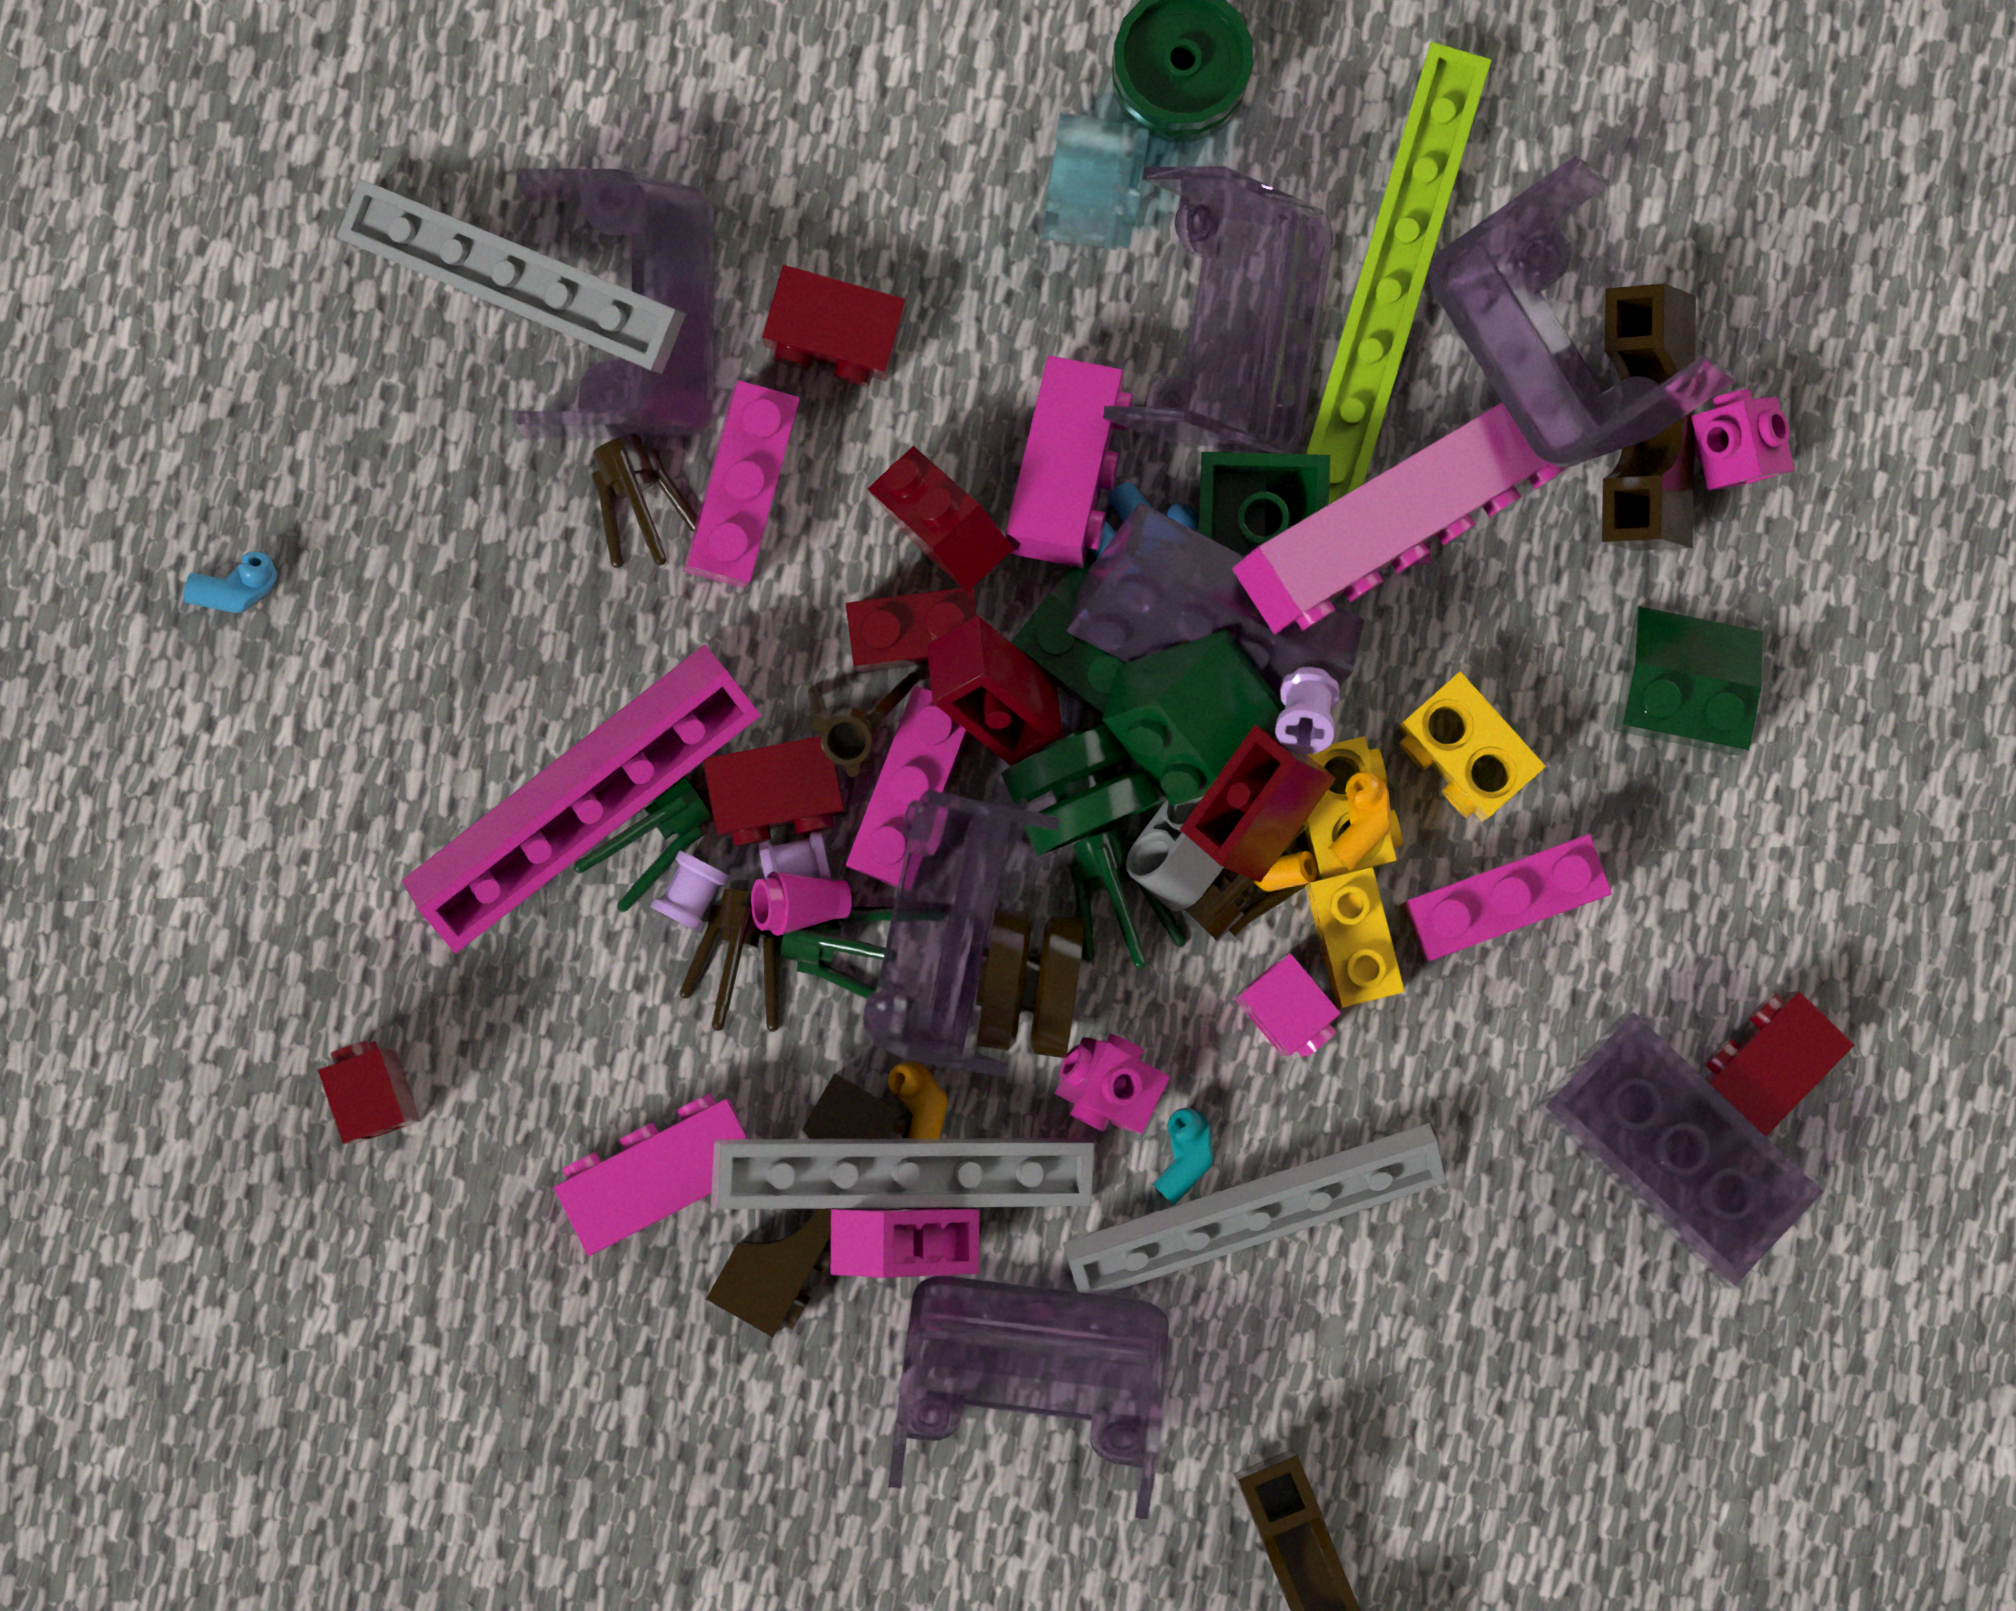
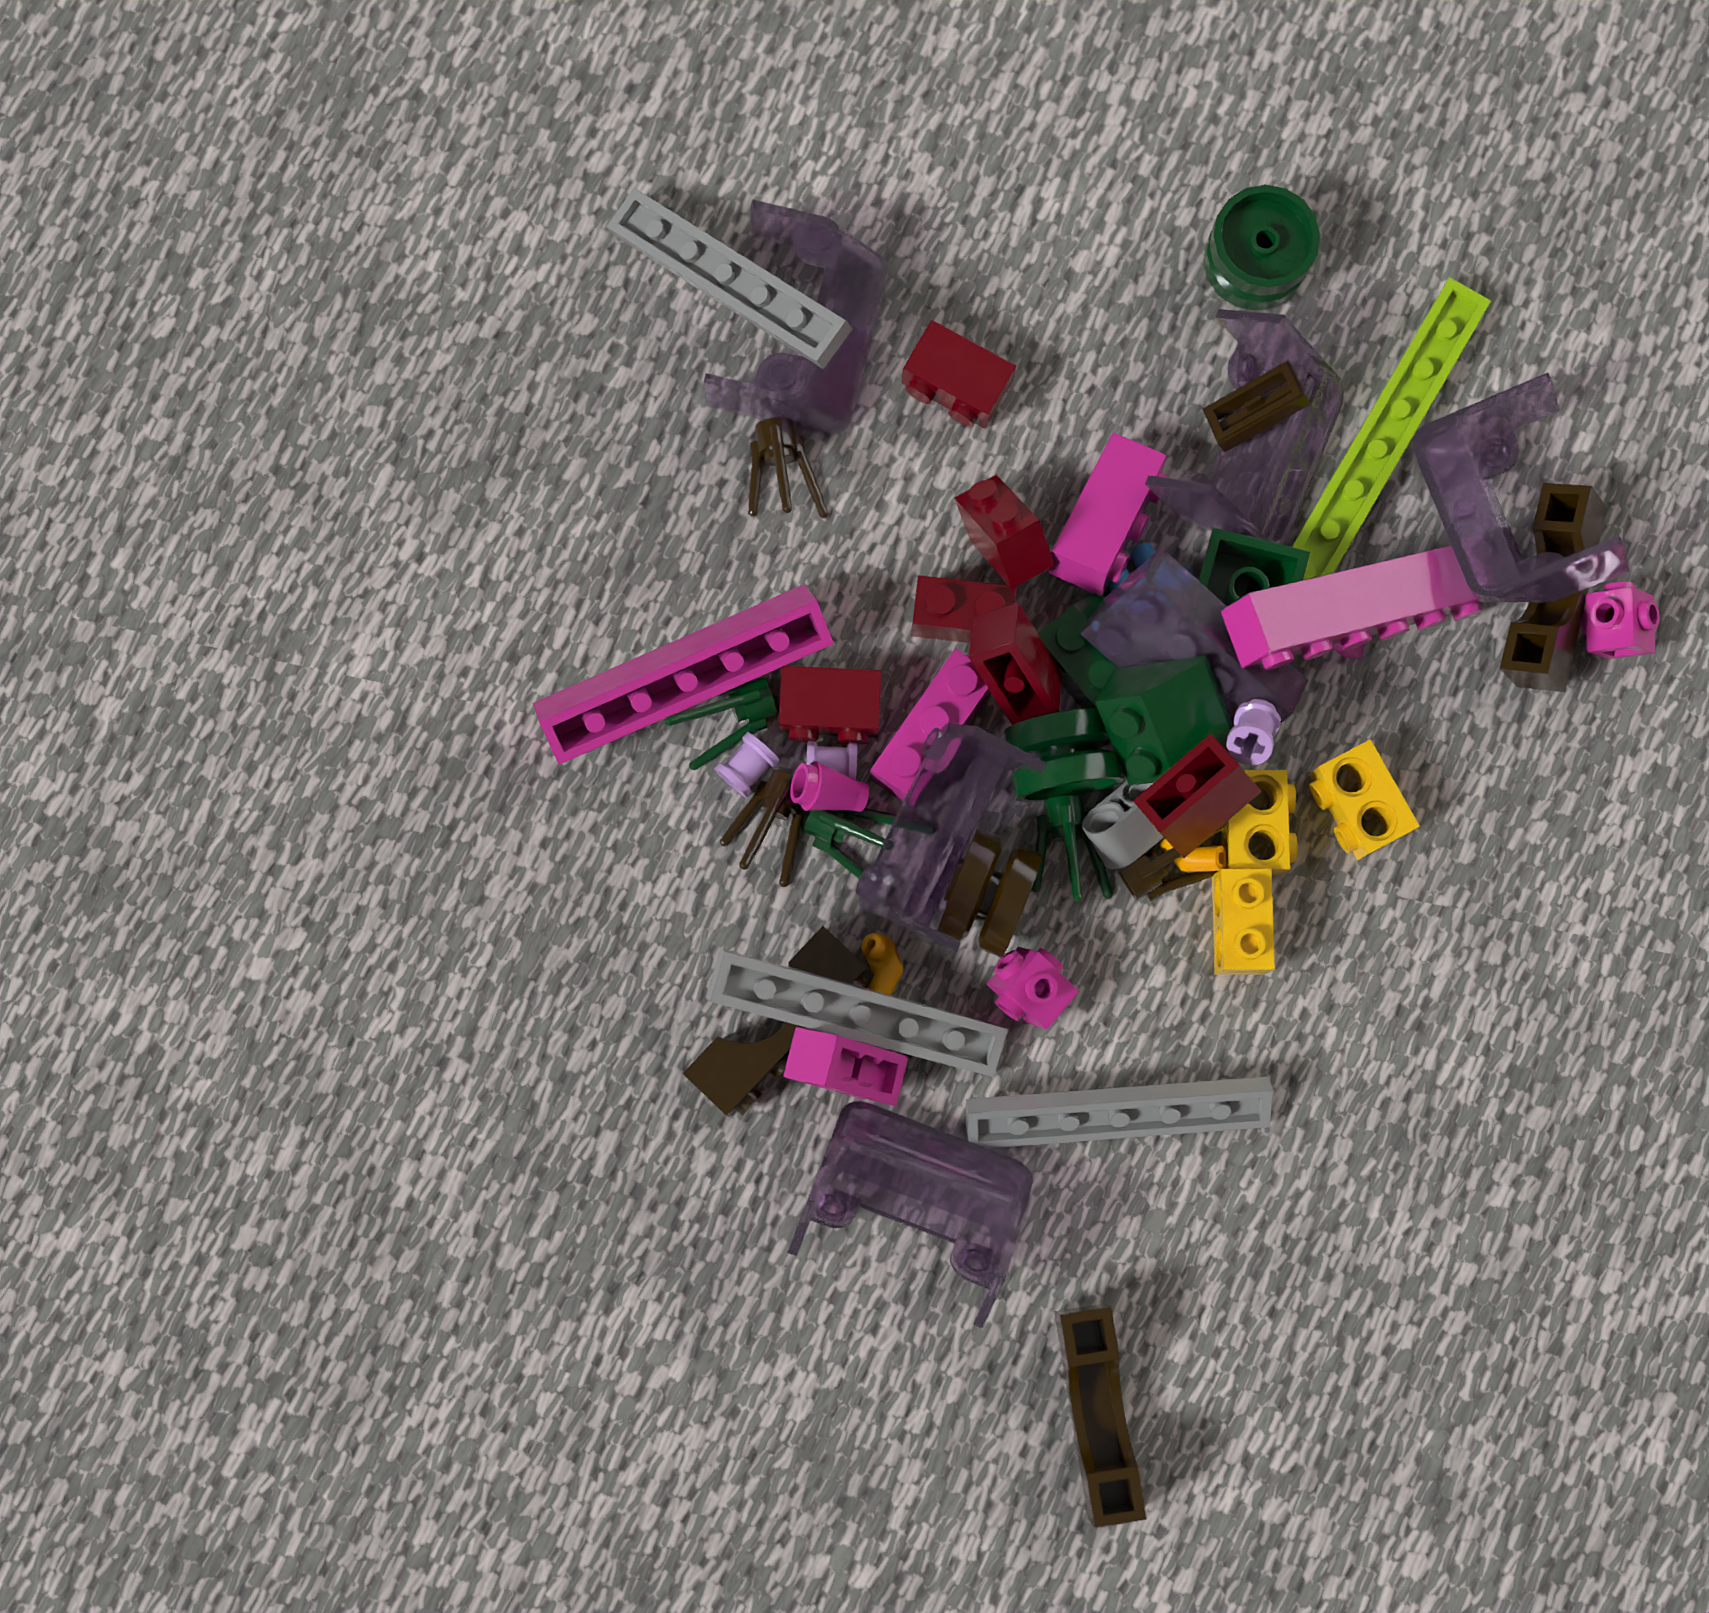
camera: 15 degrees right, 5 degrees down
dark azure arm [184,551,277,613] -> none
dark red brick [317,1040,421,1144] -> none
dark pink brick [553,1093,750,1256] -> none
dark pink brick [682,380,800,588] -> none
dark brown plant [808,672,919,777] -> none
clear light blue brick [1041,112,1149,251] -> none
teal arm [1152,1108,1214,1206] -> none
dark pink brick [1233,953,1341,1058] -> none
light orange arm [1328,771,1391,870] -> none
dark pink brick [1401,834,1612,963] -> none
clear purple brick [1536,1012,1823,1286] -> none
dark green slope [1612,606,1762,756] -> none
dark red brick [1700,991,1855,1137] -> none
none -> dark brown tile [1202,360,1311,453]

